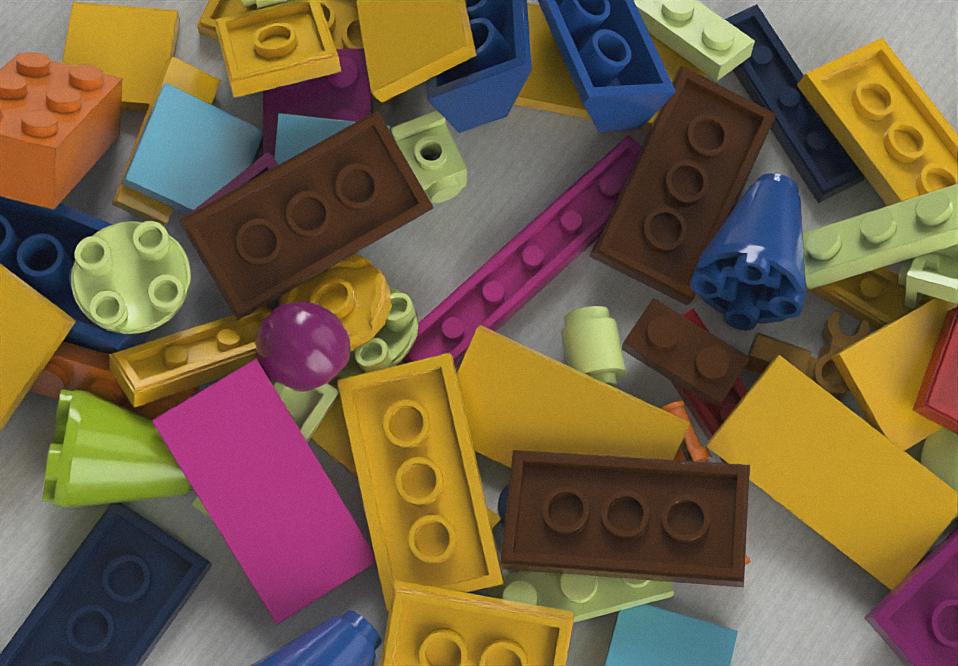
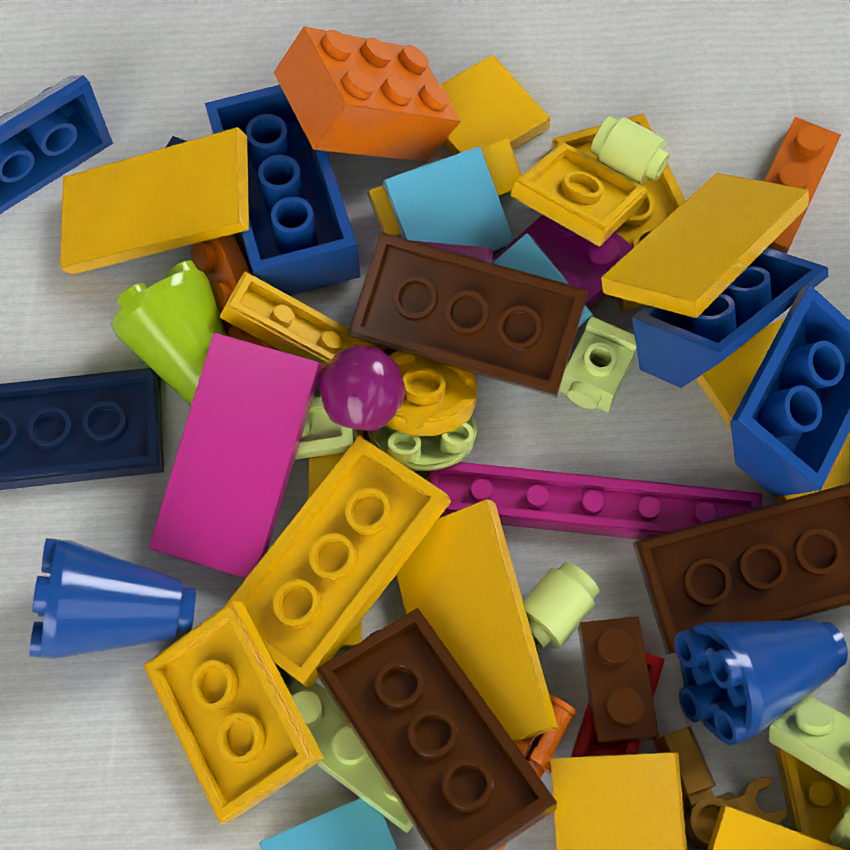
camera: 55 degrees right, 5 degrees down
yellowish green dish [71,221,191,334] -> none

